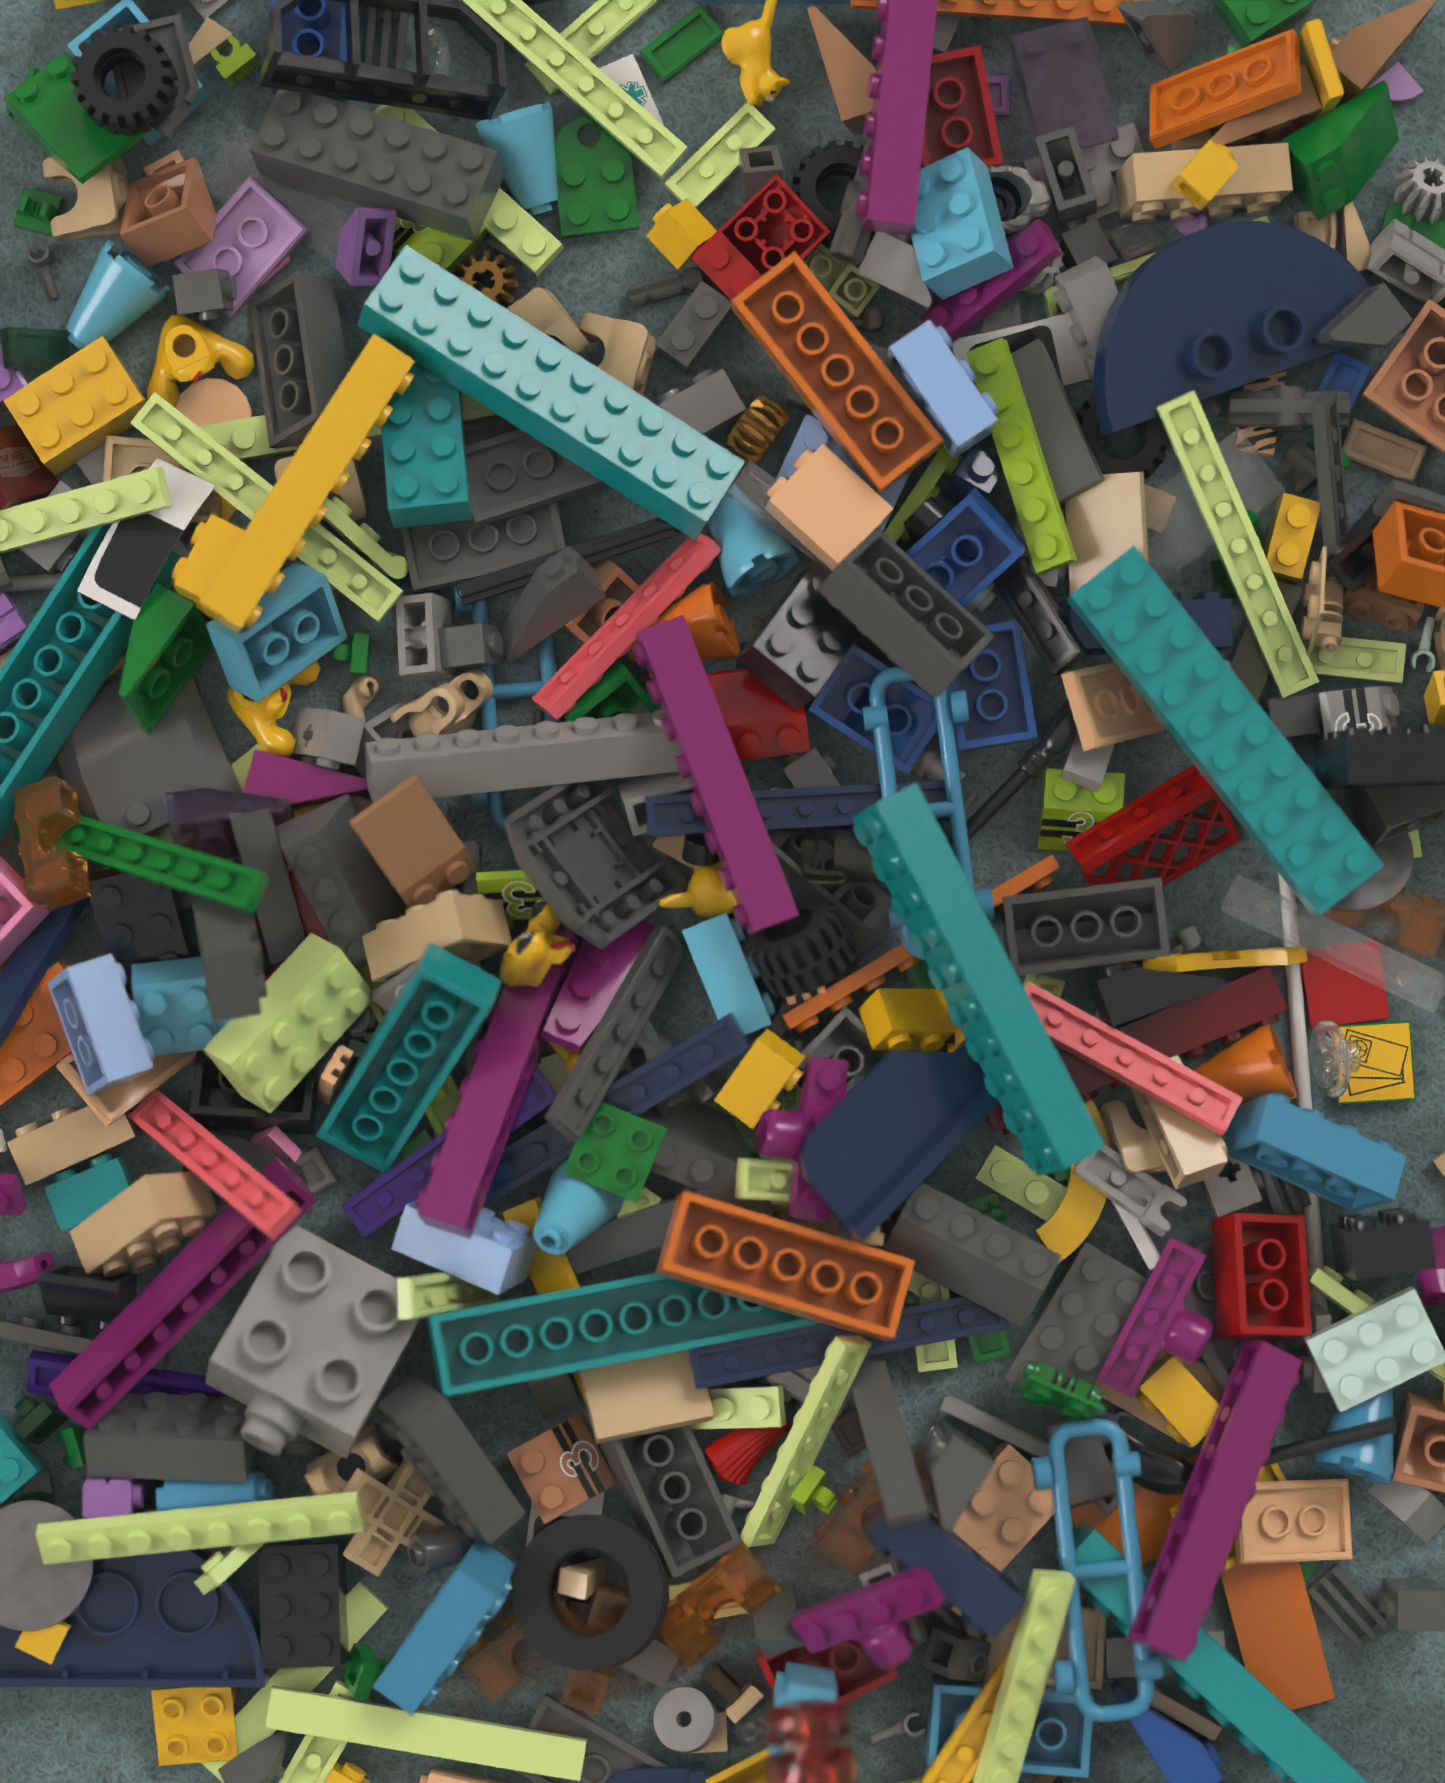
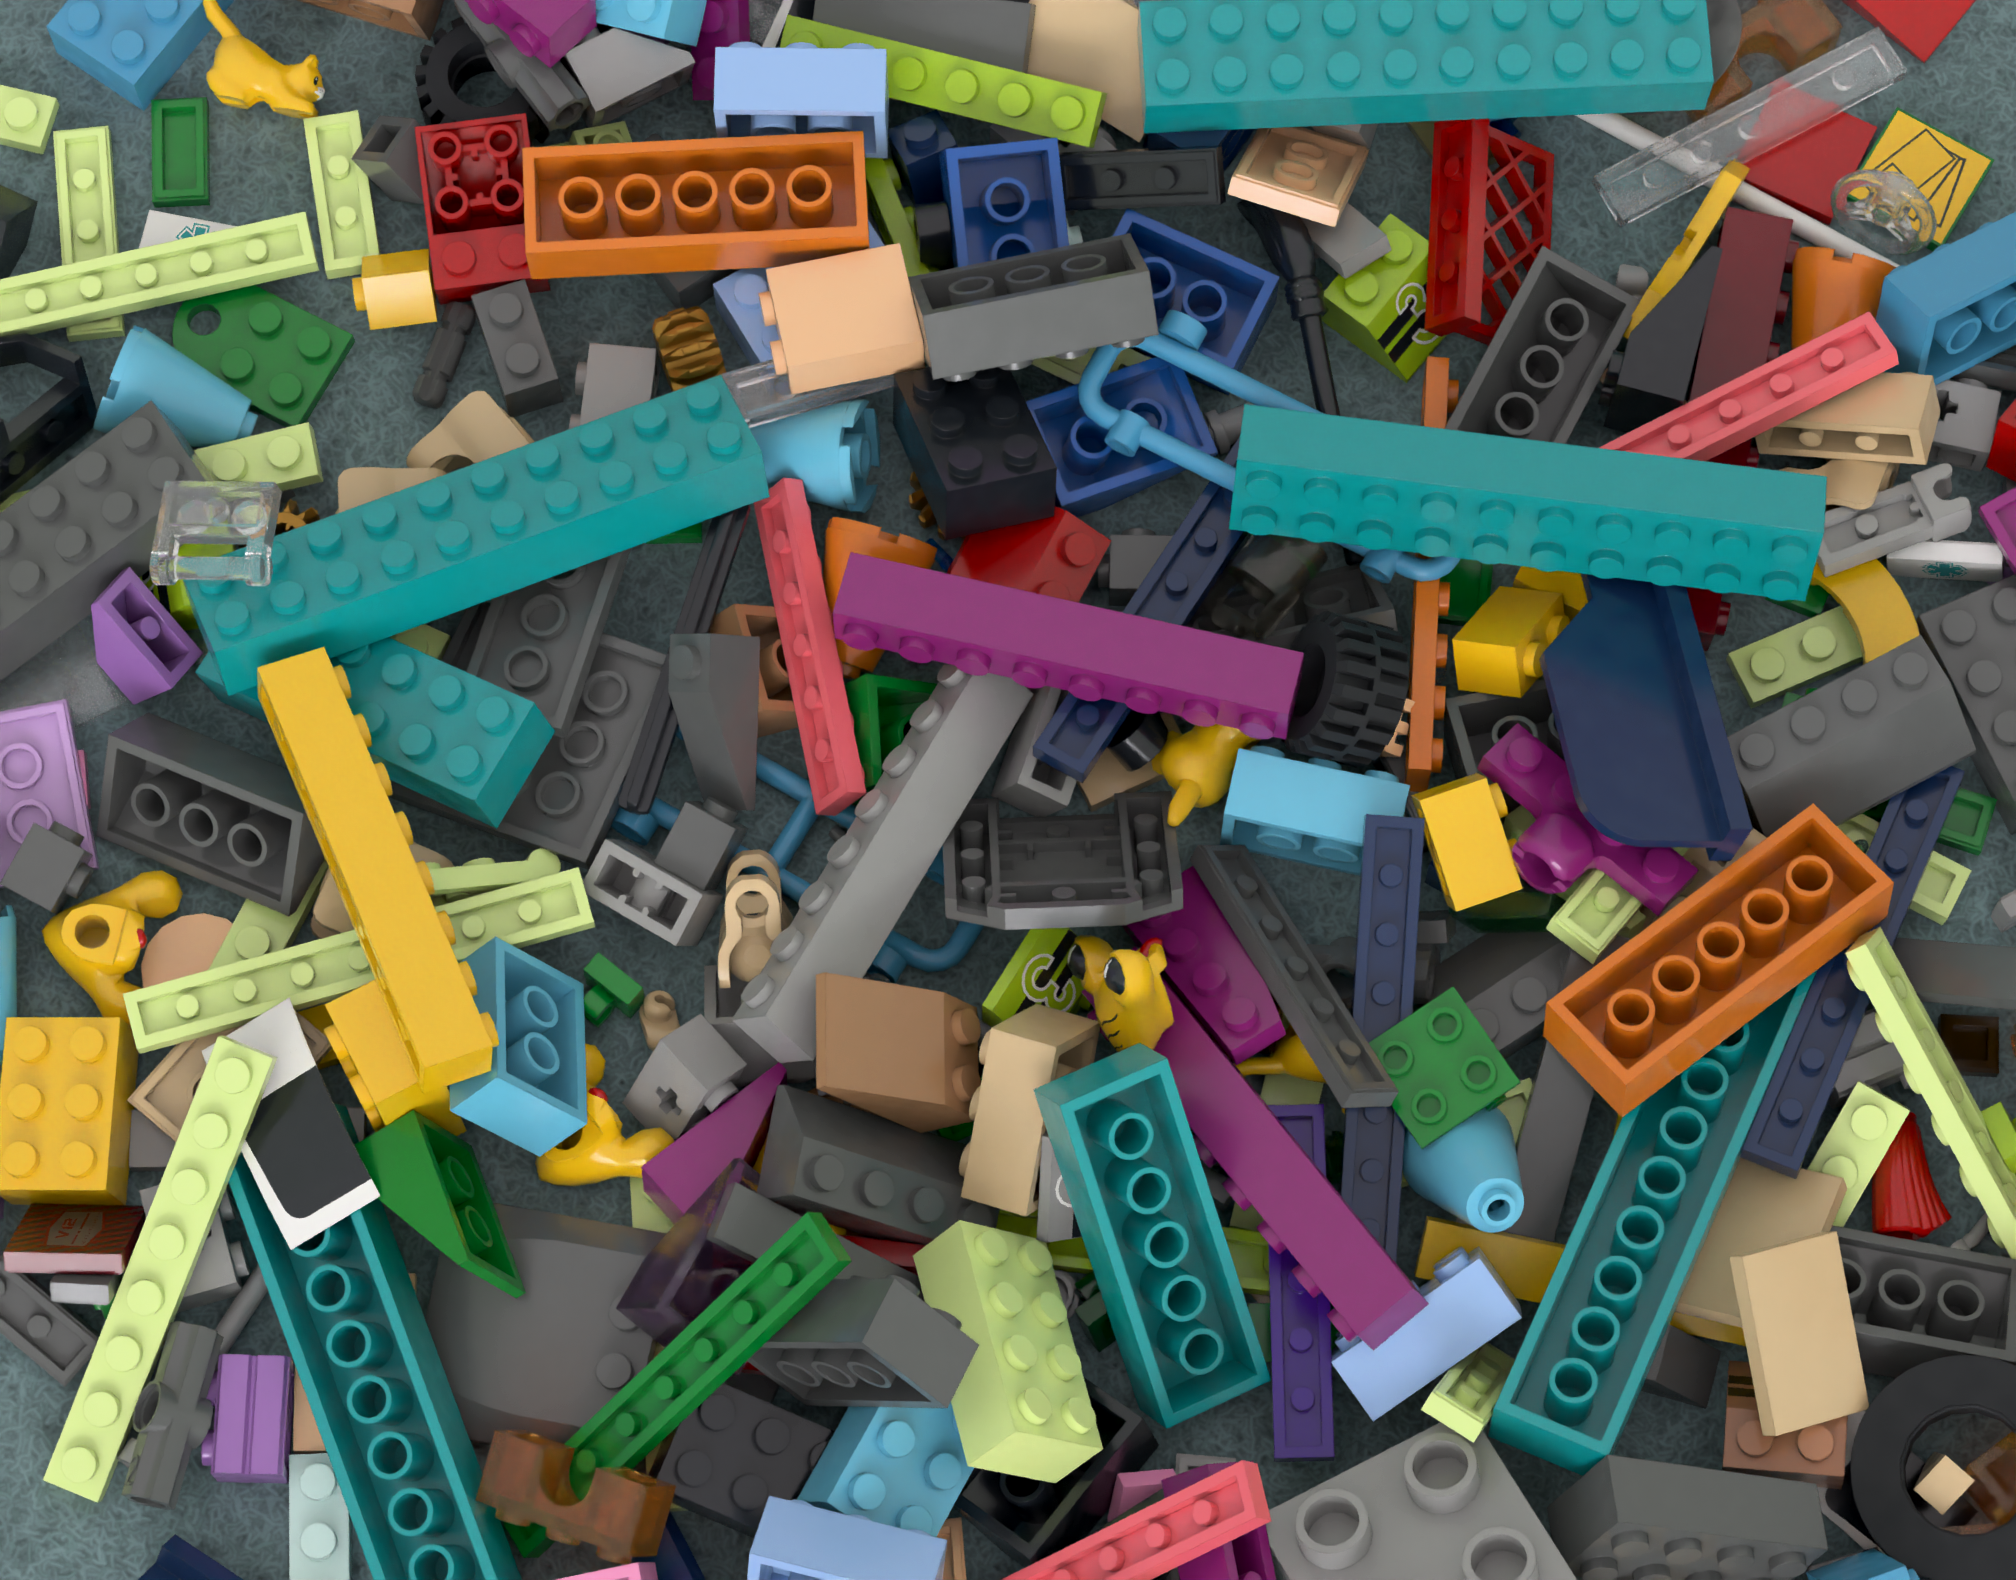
camera: 55 degrees left, 15 degrees down
light nougat tile [317,1045,354,1105] -> none
none -> clear plate [150,481,282,587]
none -> tan tile [1729,1231,1869,1436]

